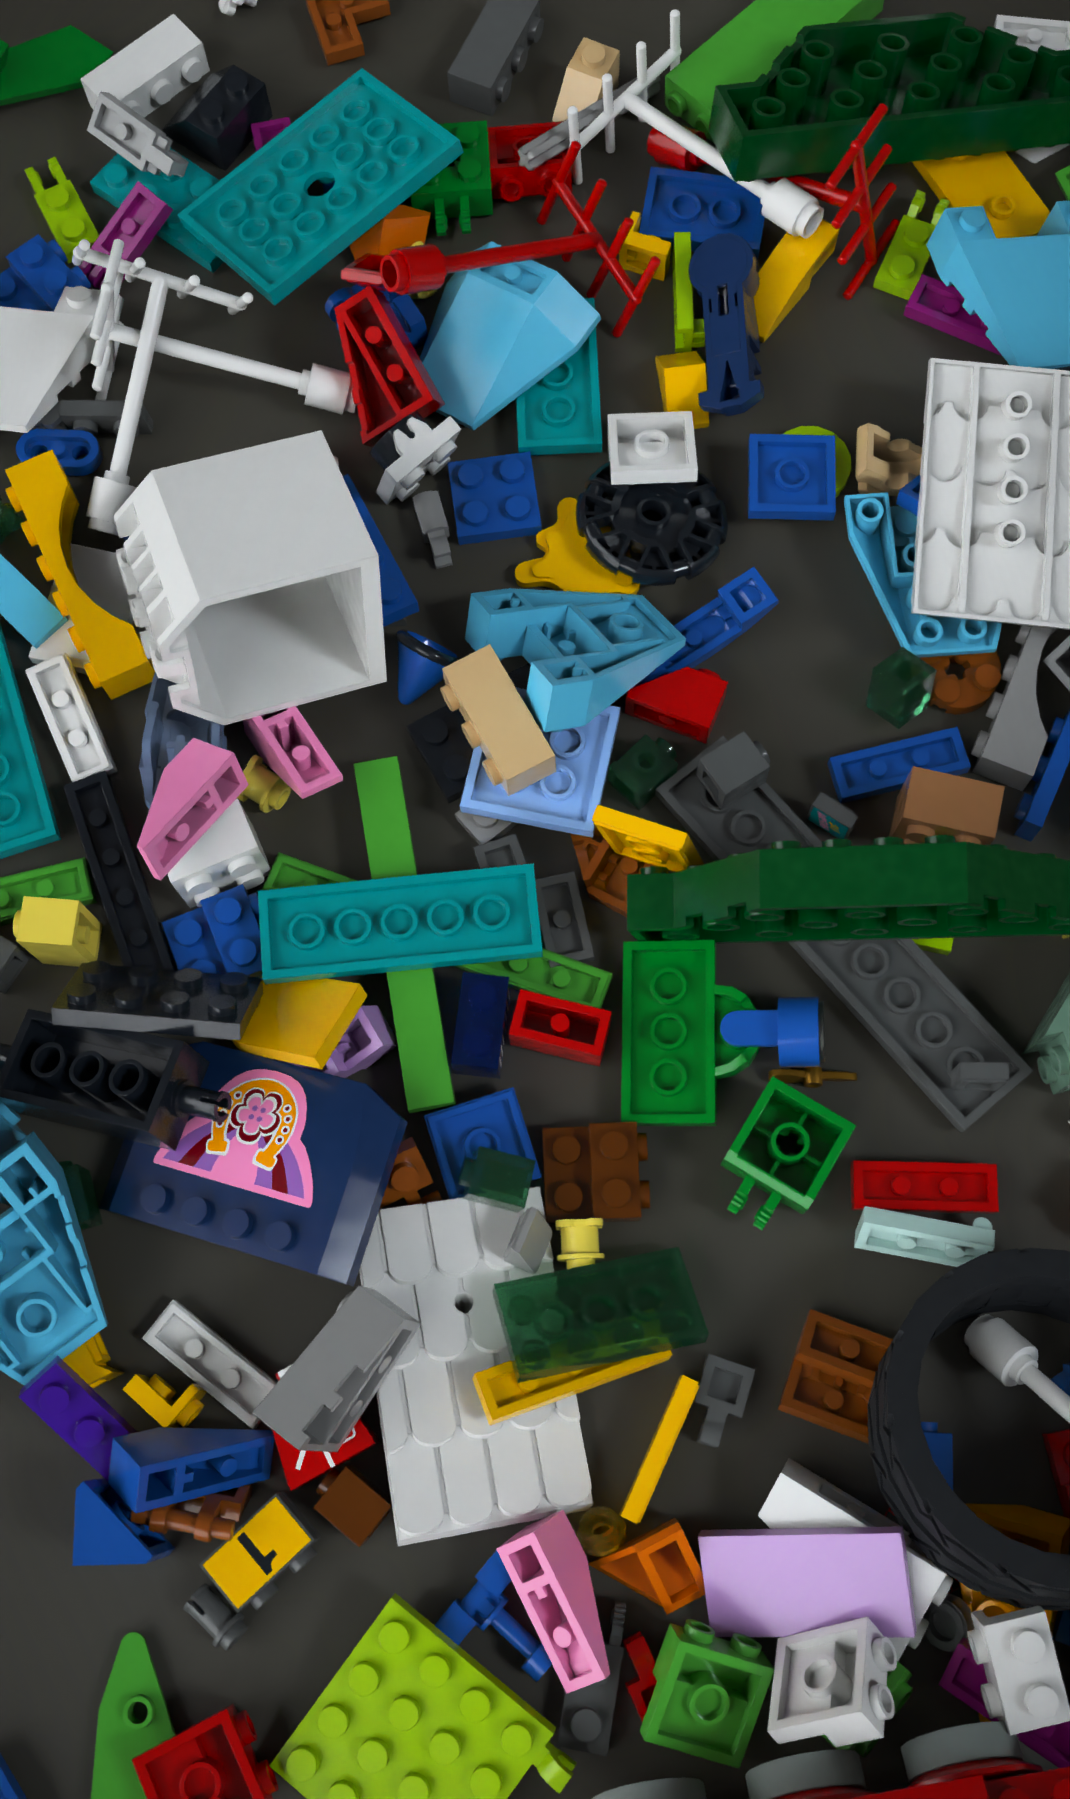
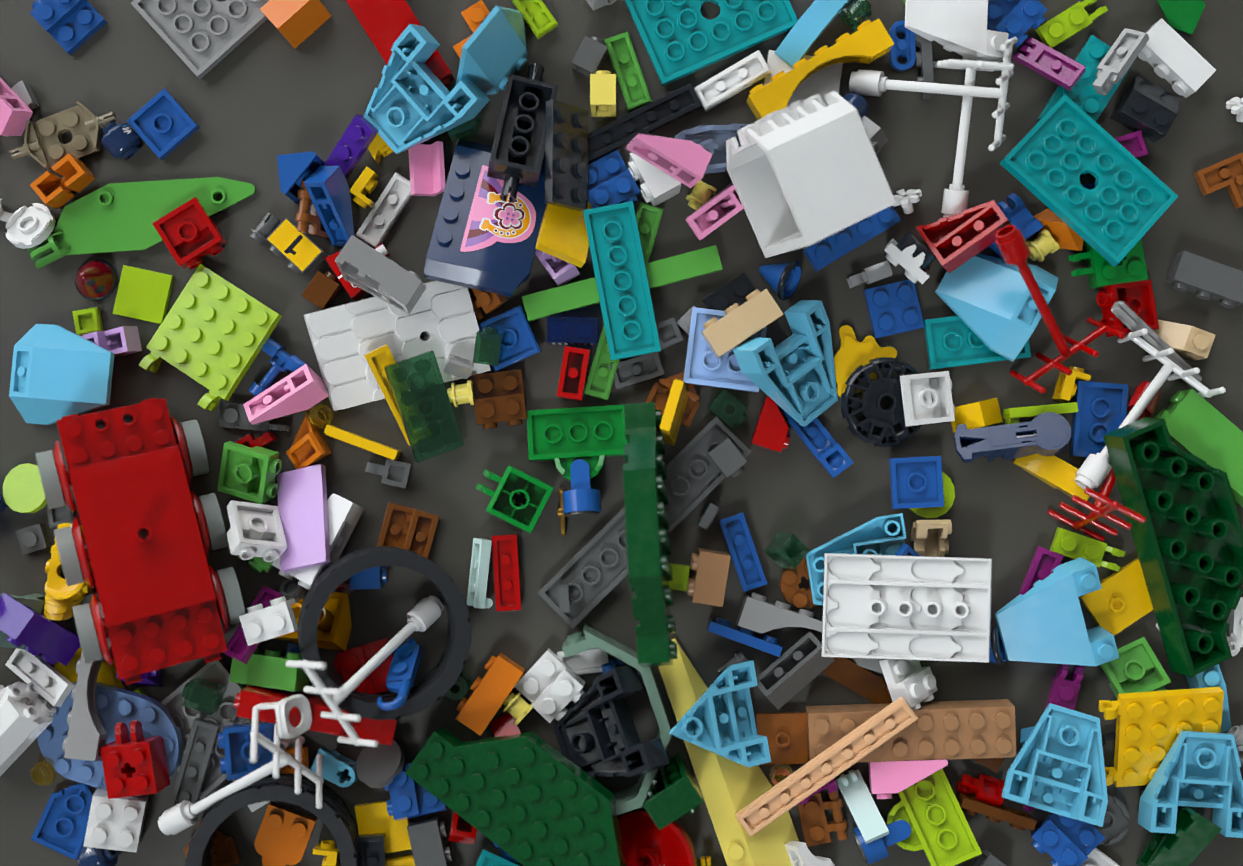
camera: 80 degrees right, 15 degrees up
red slope [341,253,396,293] -> none
none -> bright pink panel [408,141,445,197]

